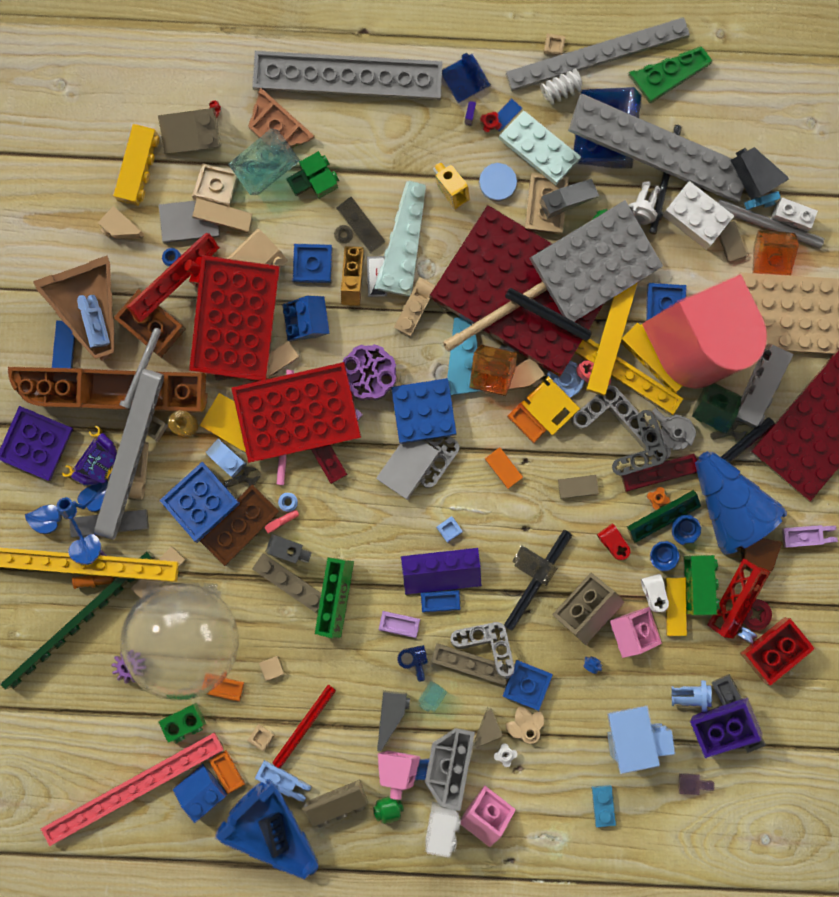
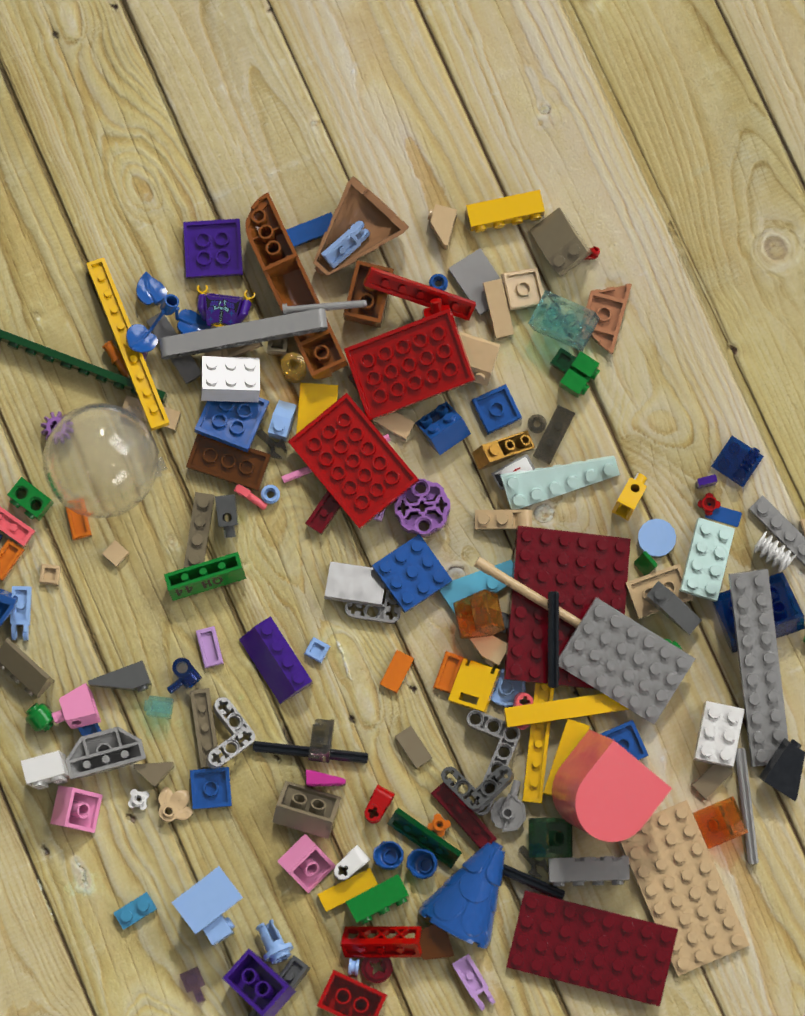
camera: 70 degrees right, 5 degrees down
light grey plate [253,51,442,100] -> none
red axle [272,685,336,769] -> none
blue tile [421,590,461,612] -> none
blue plate [583,656,602,674] -> none
white piece [629,182,660,225] -> none
black bar [649,125,682,234] -> none
dark azure plate [744,191,781,210] -> none
white brick [771,198,818,232] -> none
none -> white brick [201,356,260,402]
none -> dark pink slope [306,770,346,787]
none -> green slope [634,551,658,576]

